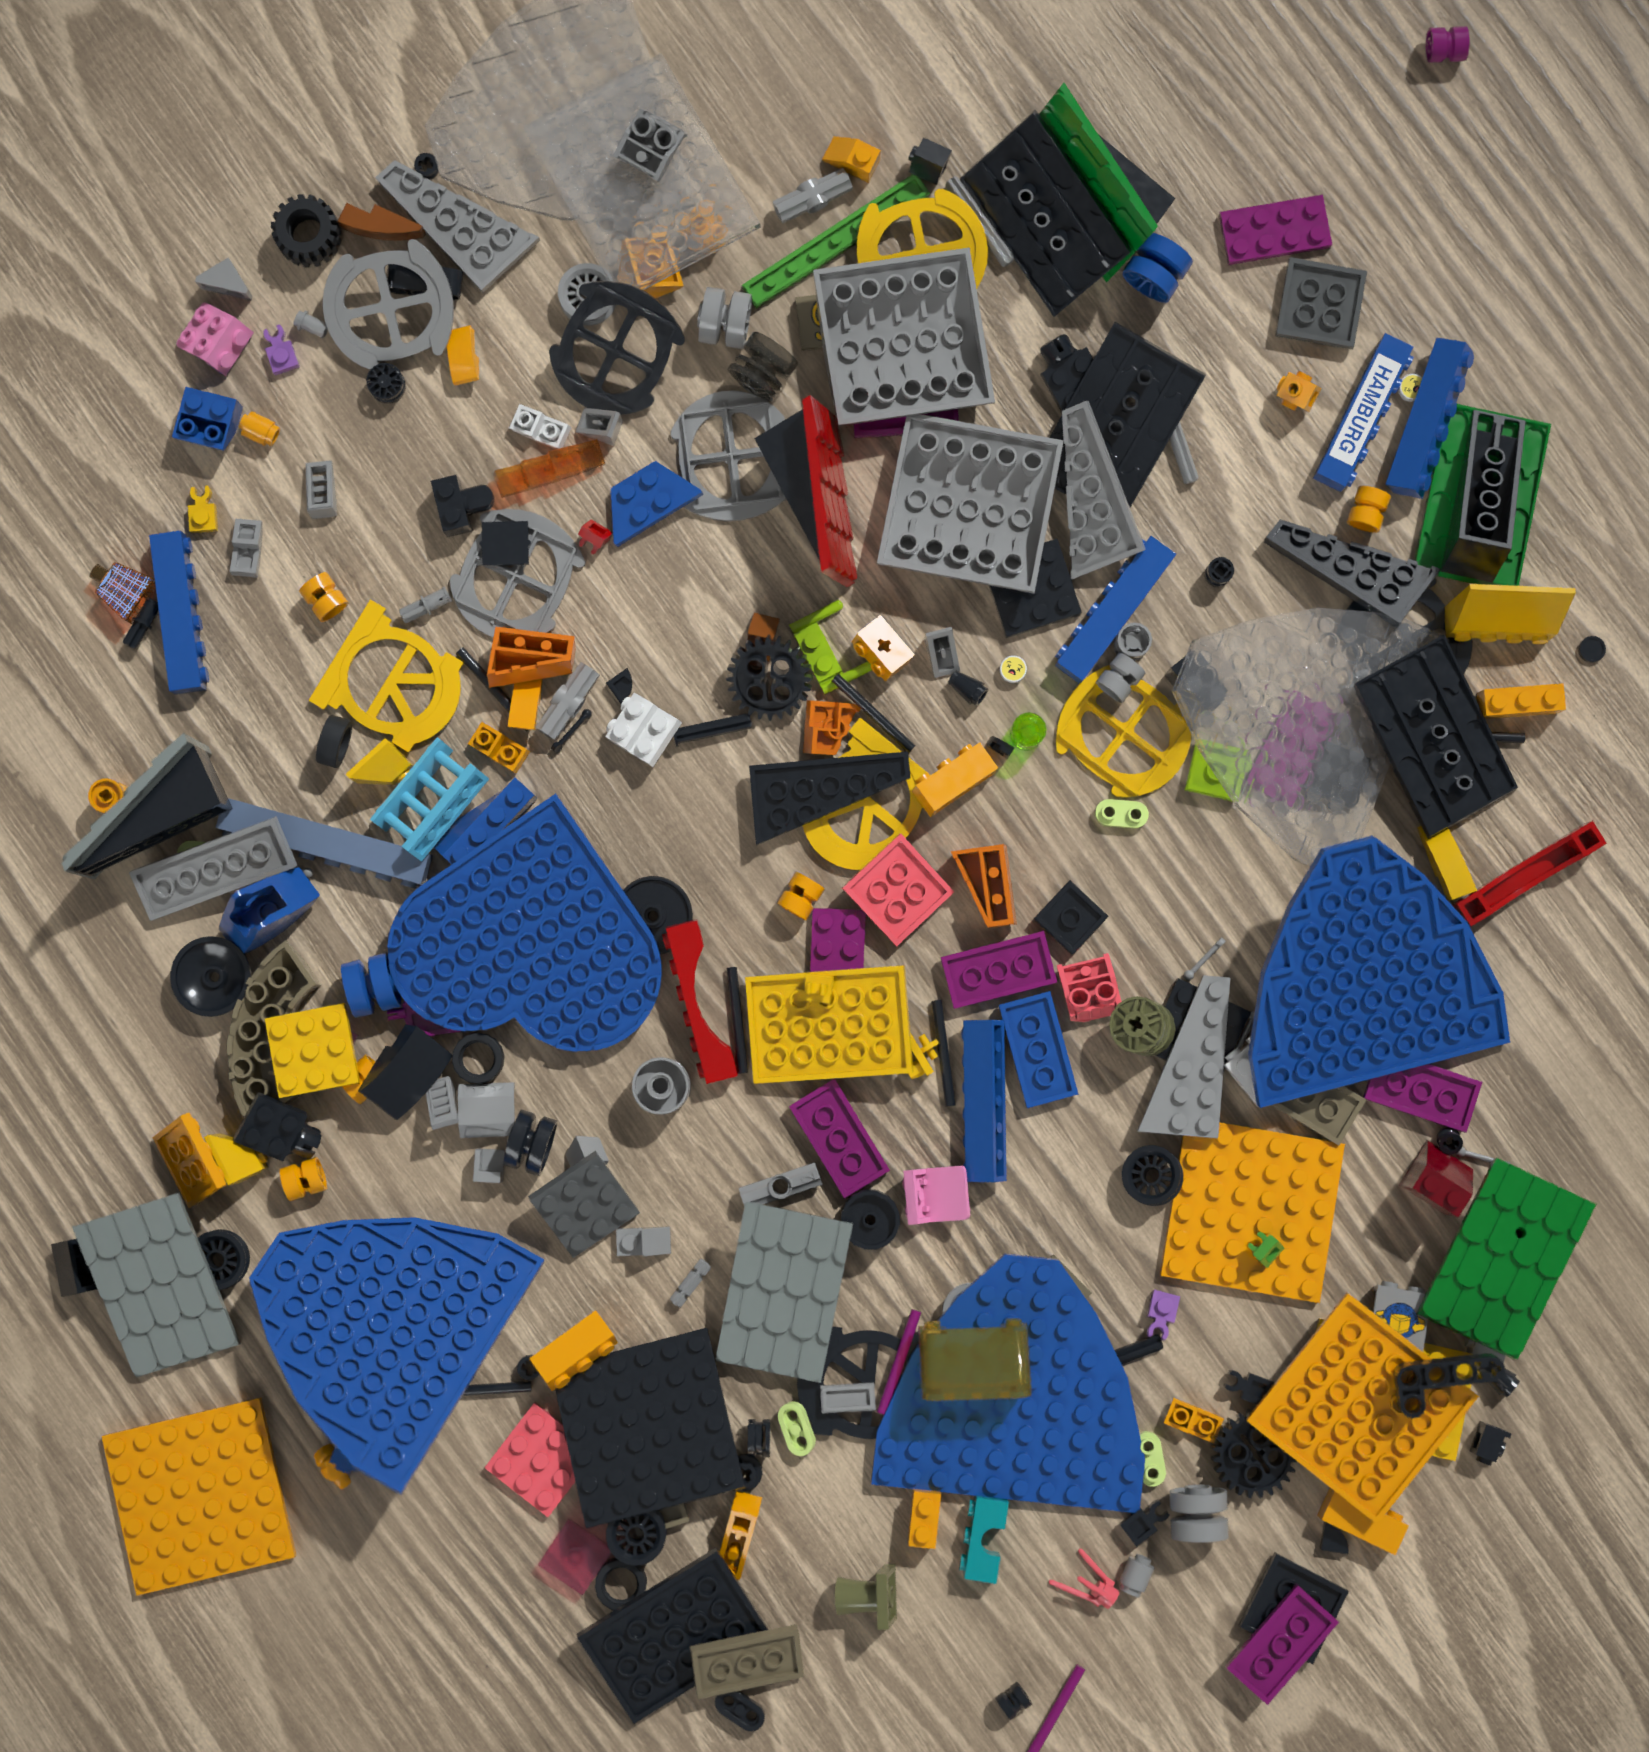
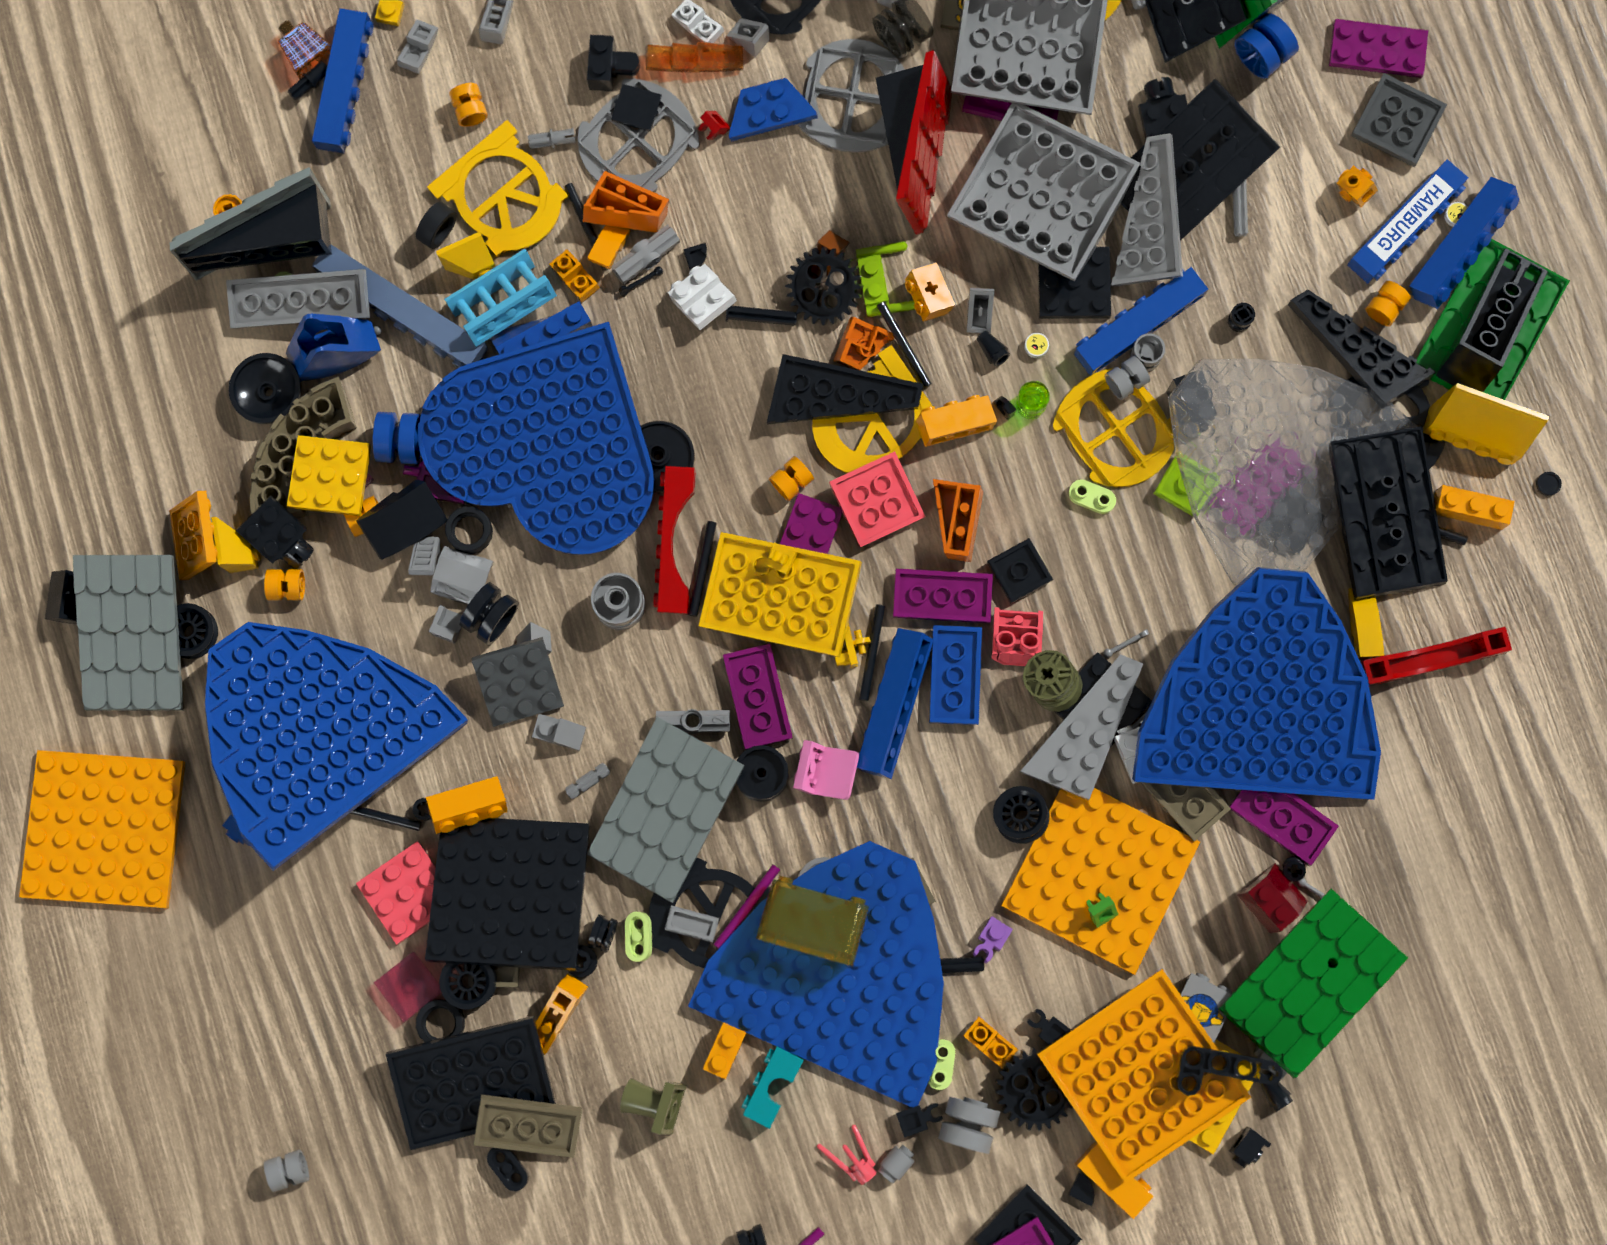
camera: 20 degrees right, 5 degrees down
light orange animal [314,1444,351,1489] -> none

